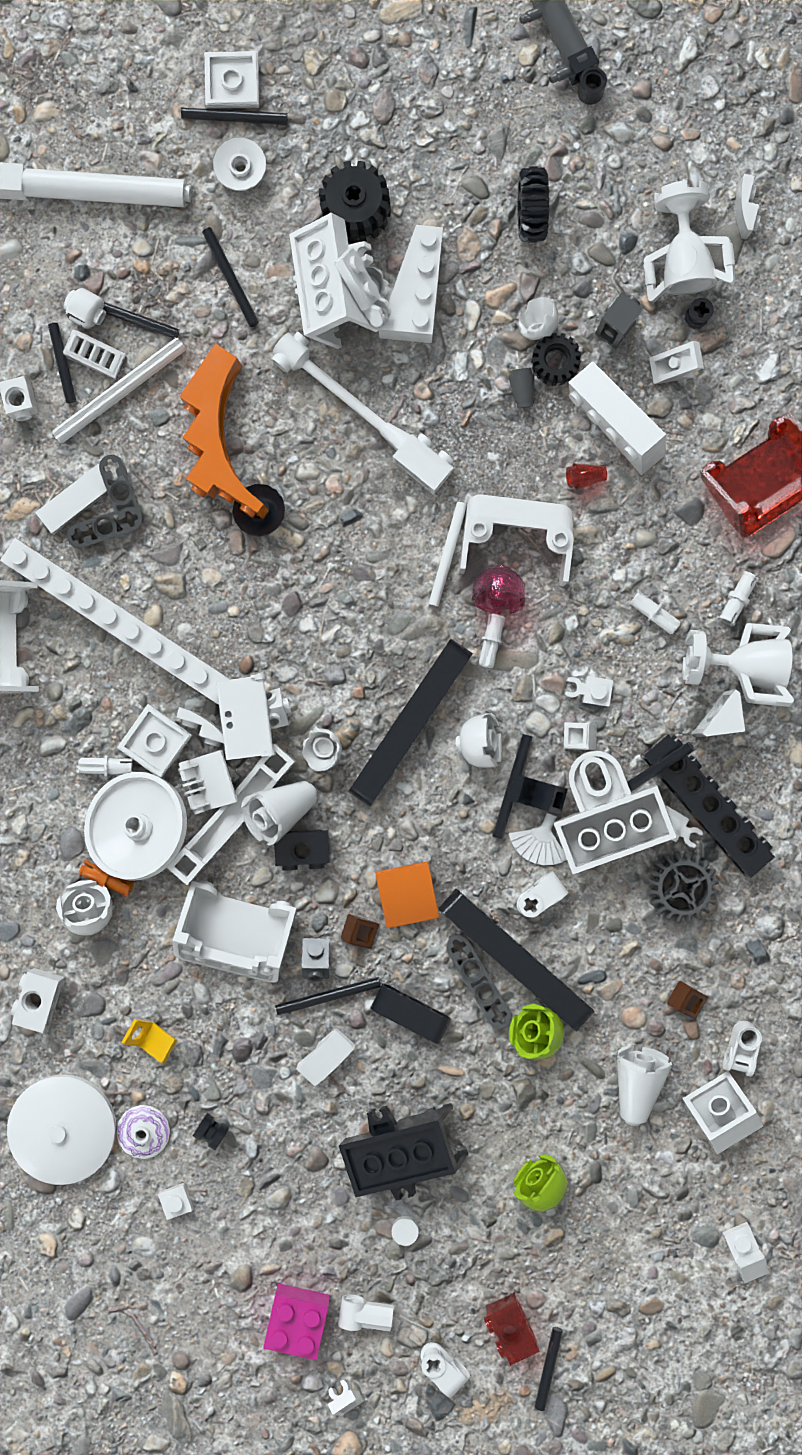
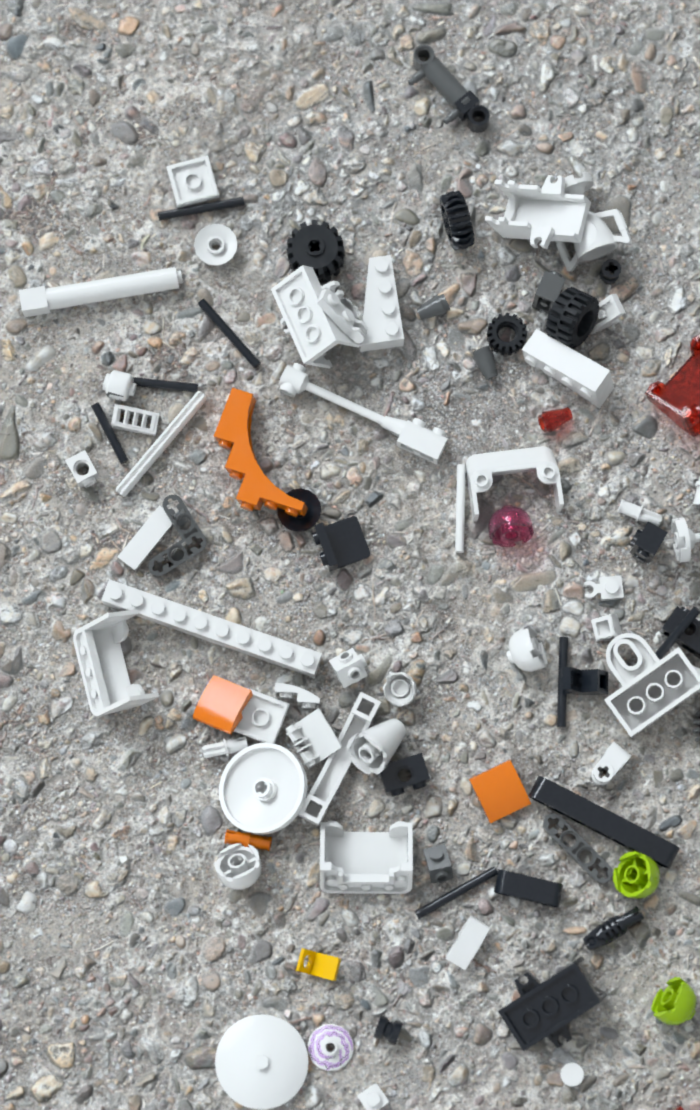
camera: 15 degrees left, 10 degrees down
white brick [11,968,65,1033] -> none
white door [216,673,275,760] -> none
reddish brown slope [341,914,379,949] -> none
black beam [348,639,473,806] -> none
white axle [479,614,506,668] -> none
white hand [509,813,567,865] -> none
white hair [519,297,559,340] -> none
white slope [736,174,761,240] -> none
none -> slope [192,675,253,735]
none -> black bracket [312,516,370,572]
none -> dark grey cone [416,294,451,320]
none -> white piece [485,175,591,249]
none -> black tyre [546,287,599,348]
none -> black hinge [583,906,644,951]
none -> black brick [629,521,668,564]

